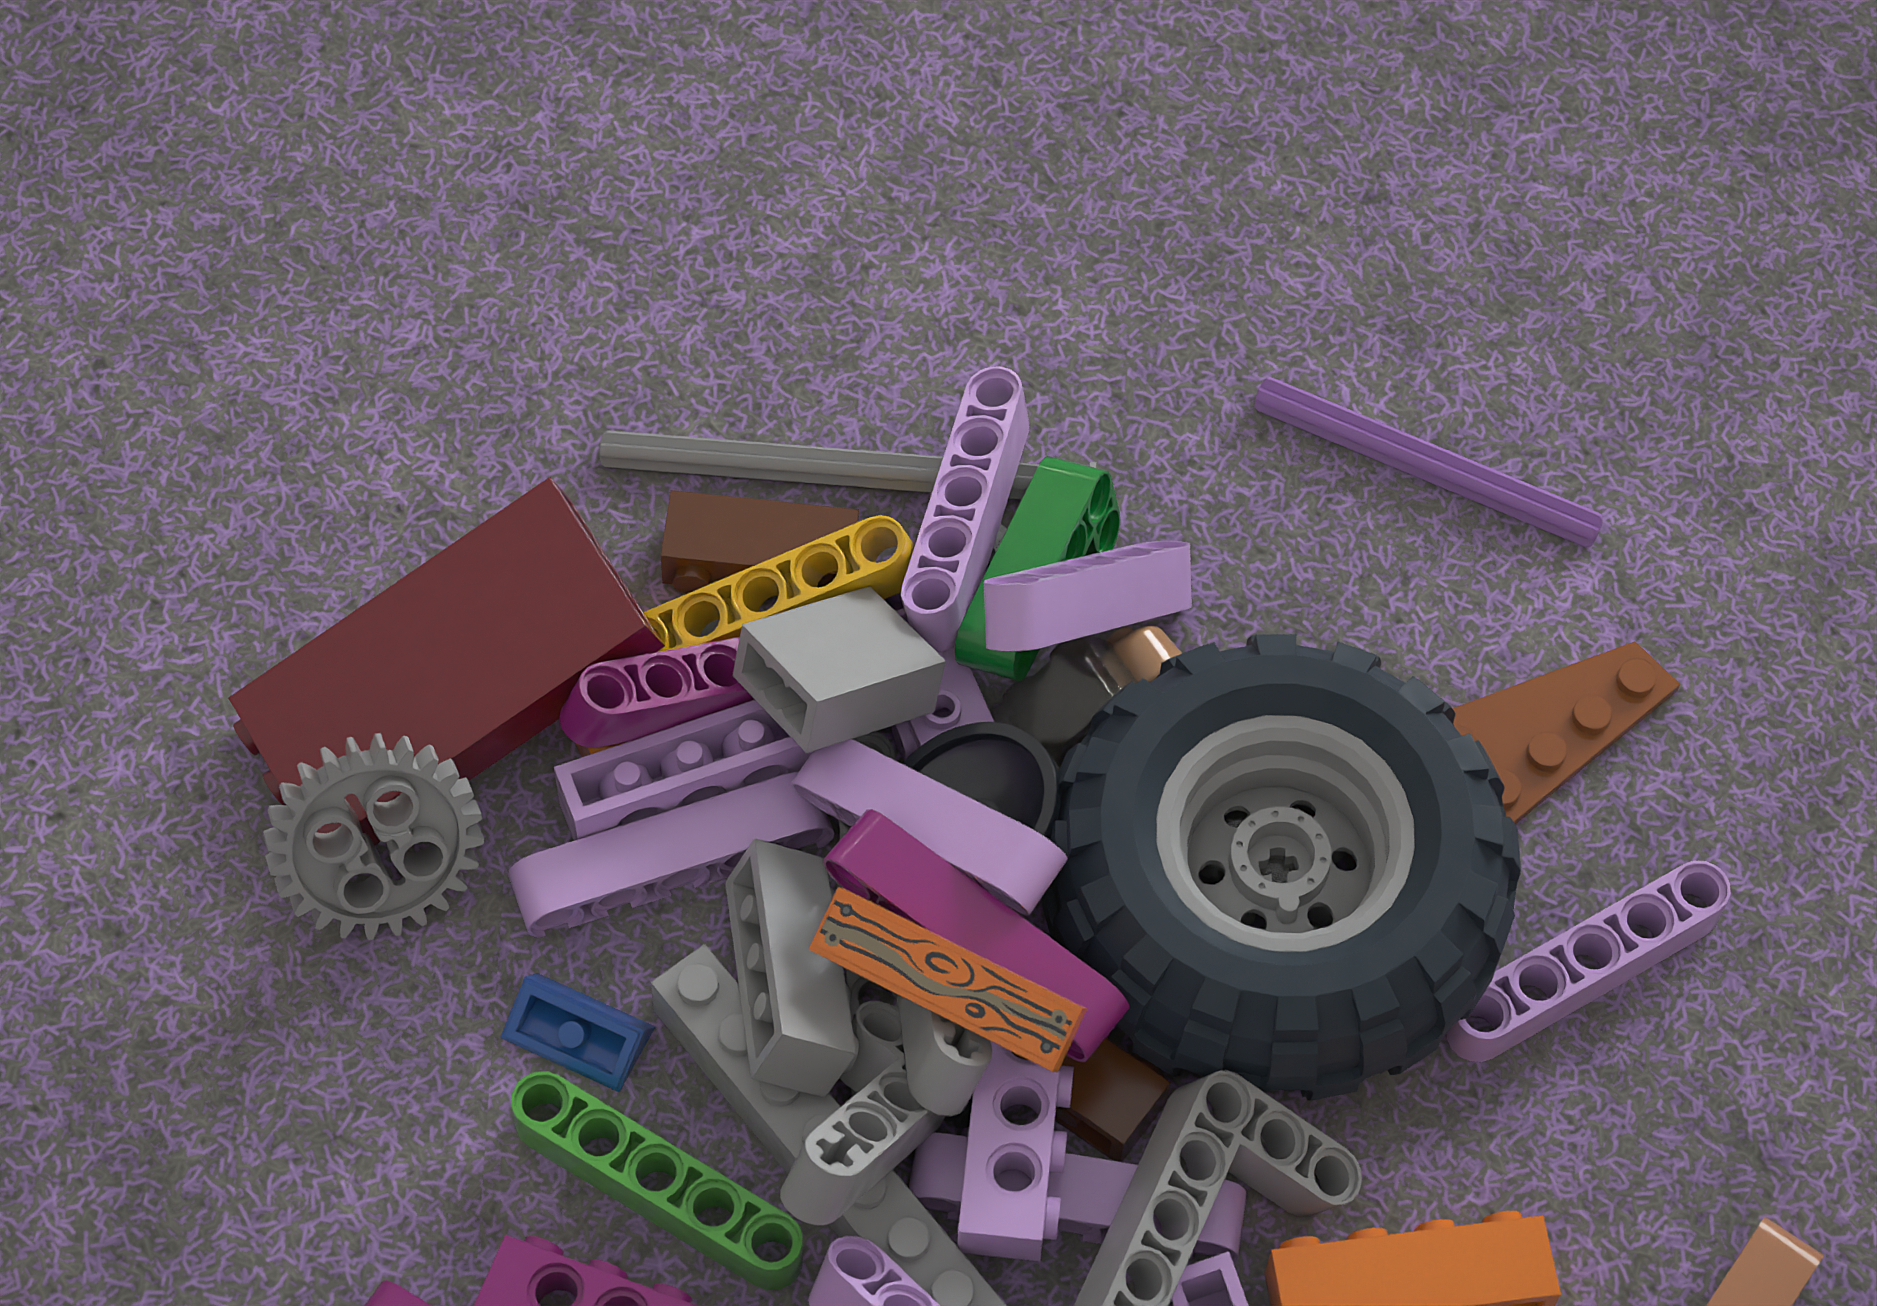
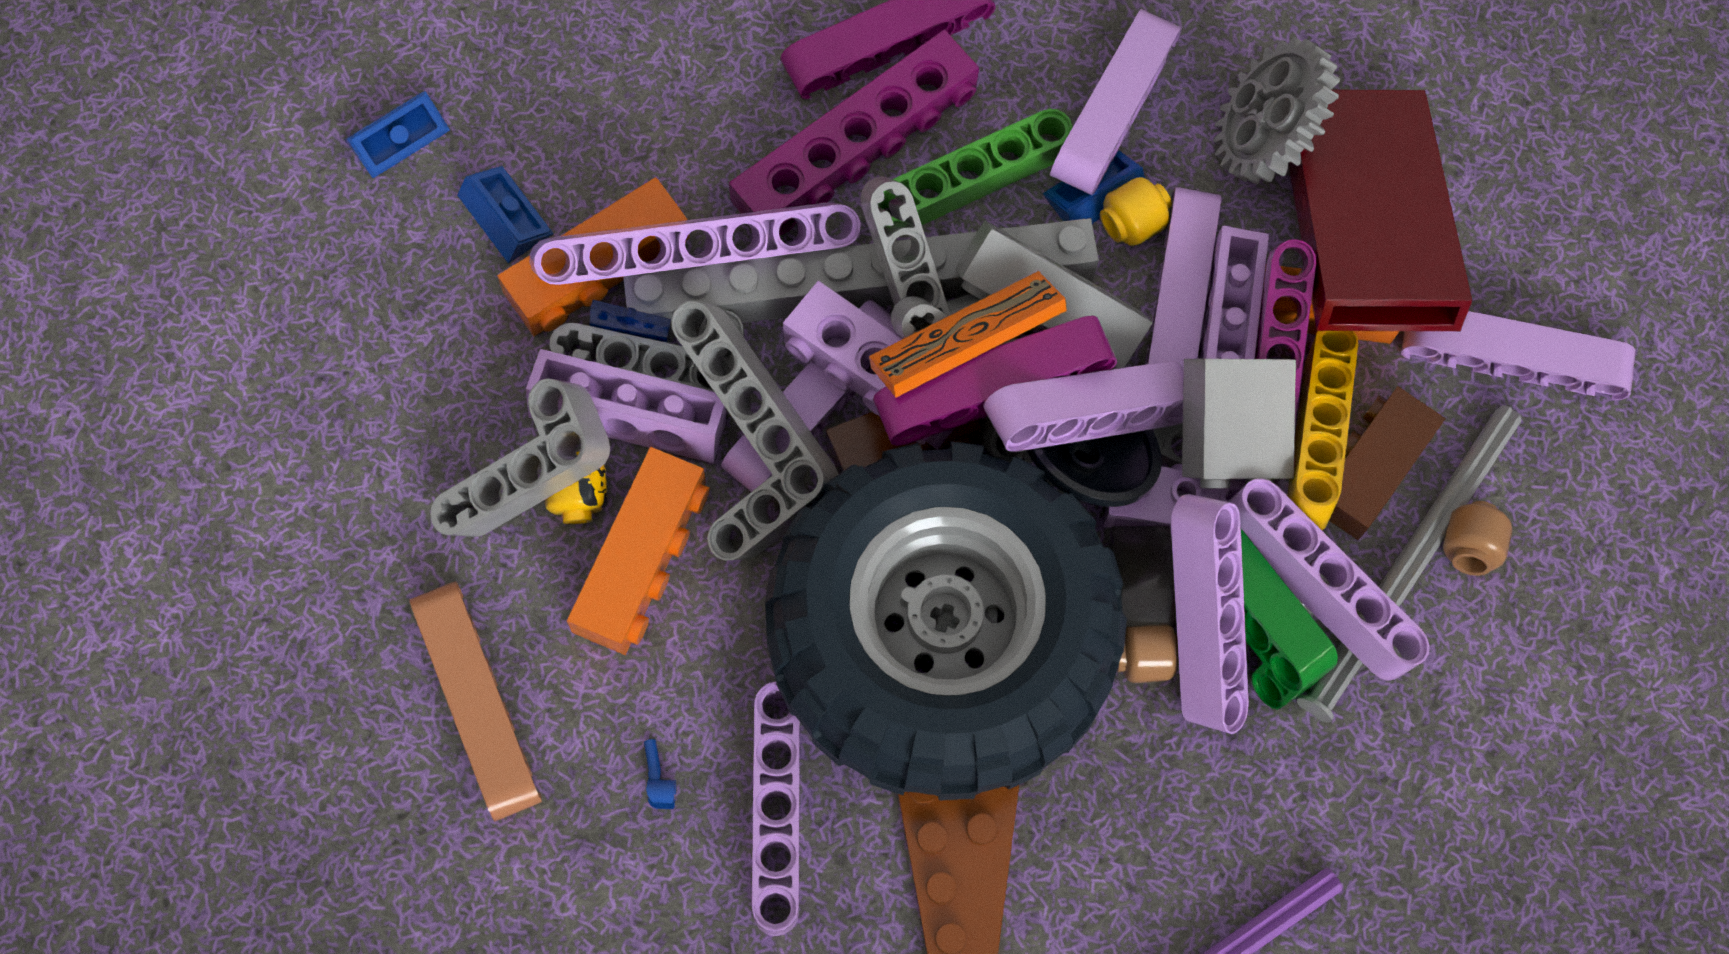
camera: 120 degrees right, 10 degrees up
none -> blue hand [644,739,676,809]
none -> lavender beam [1050,9,1182,195]
none -> yellow head [1100,177,1172,246]
none -> lavender beam [1401,311,1636,400]
none -> medium nougat head [1443,501,1512,576]

